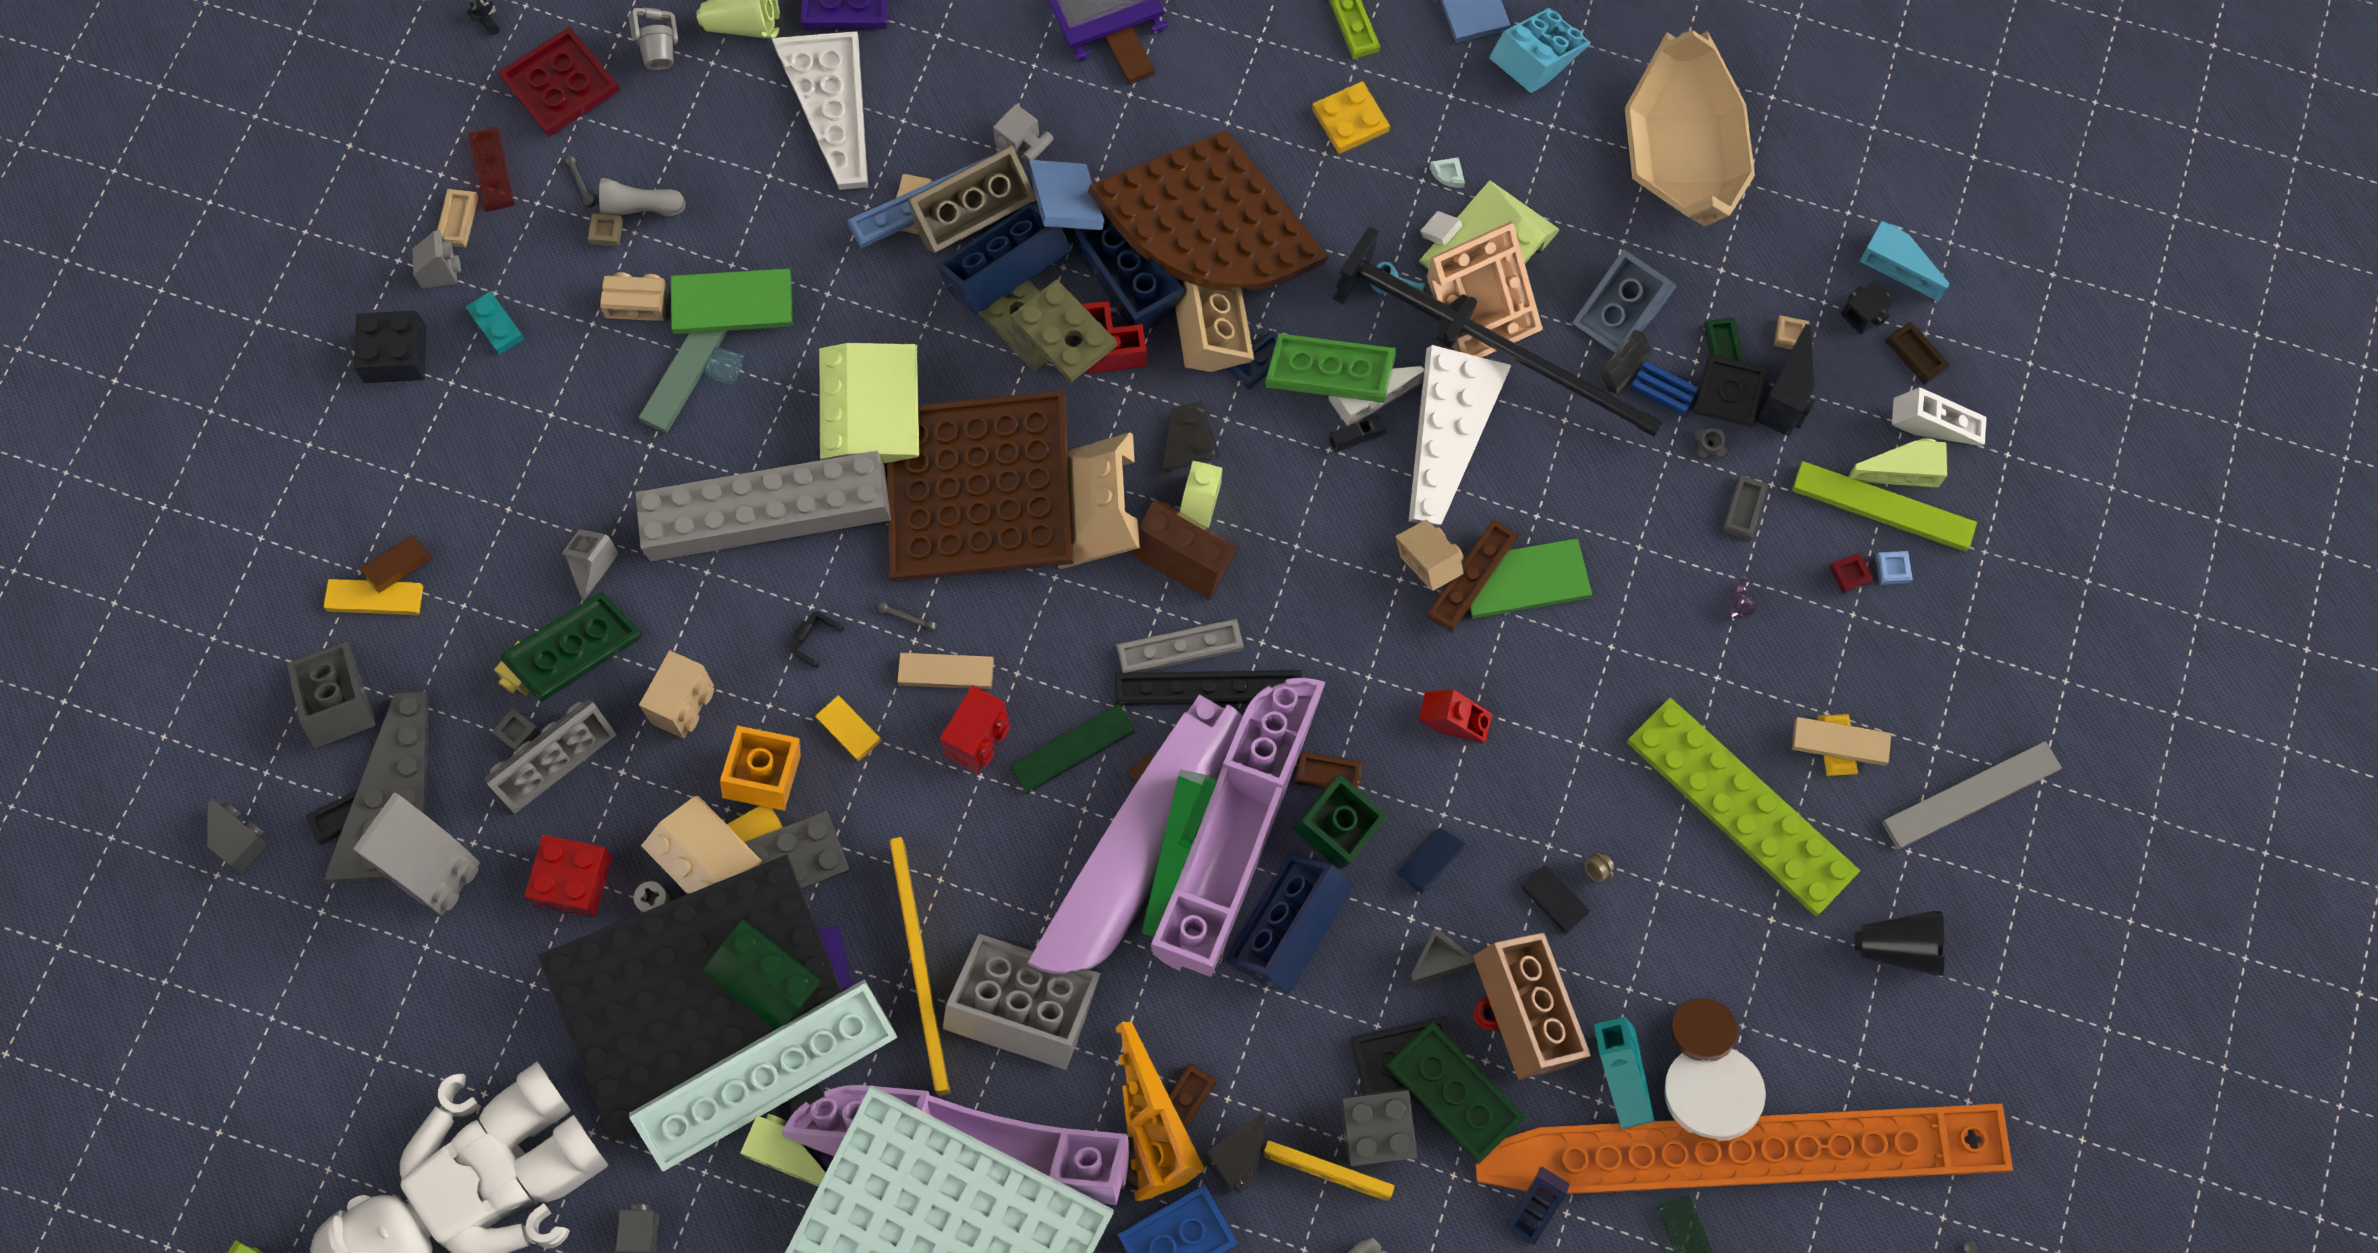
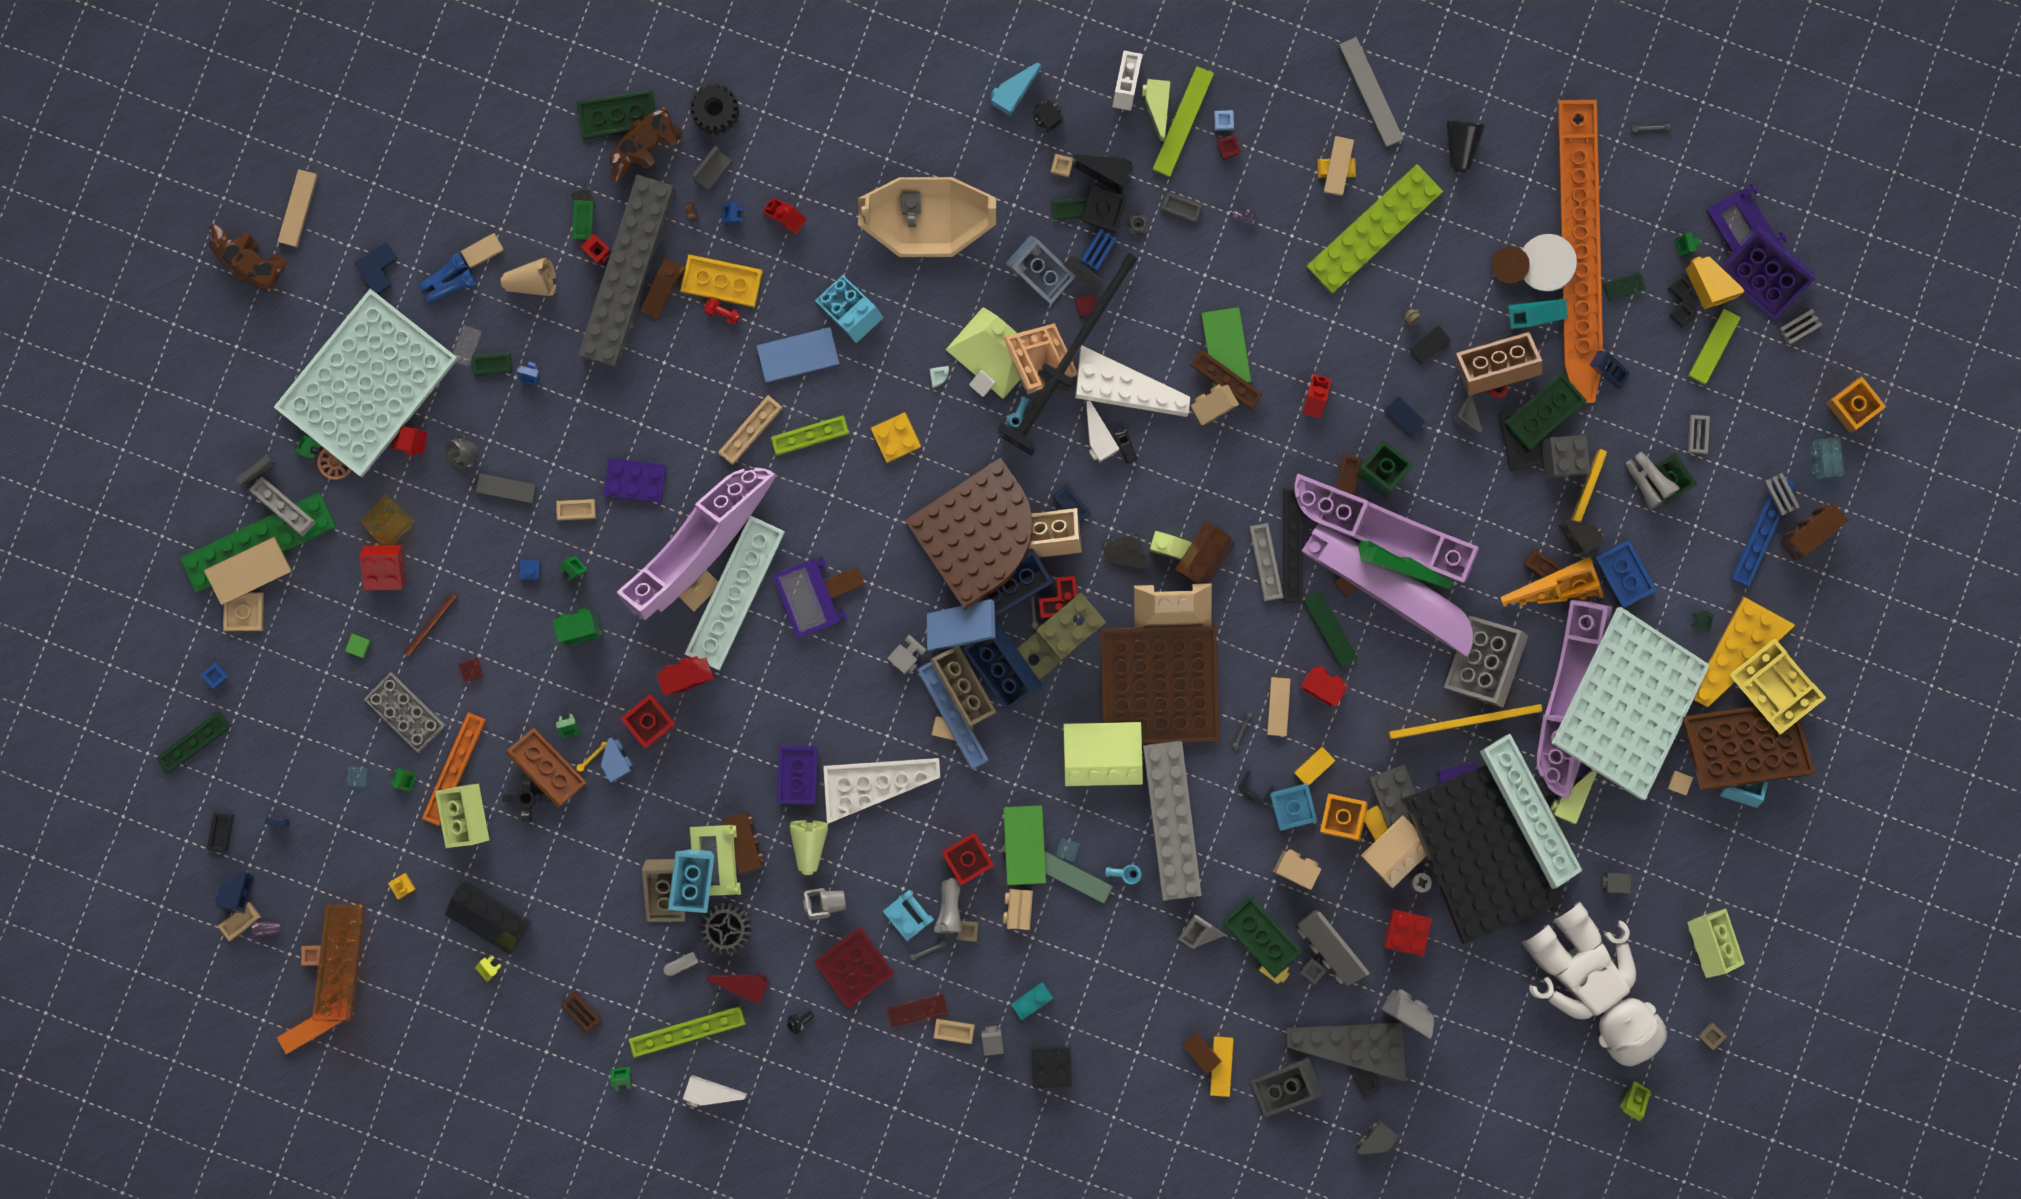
camera: 85 degrees left, 15 degrees up
dark green slope [702,919,822,1029] -> none
dark blue slope [1225,853,1353,994] -> none
bright green tile [1265,333,1396,403] -> none
dark brown tile [1886,321,1950,385] -> none
none -> medium azure plate [883,890,934,941]
none -> dark grey plate [901,193,921,227]
none -> red brick [942,832,995,885]
none -> dark red tile [1075,294,1097,318]
none -> medium azure bar [1105,865,1142,884]
none -> dark azure plate [1270,783,1317,831]

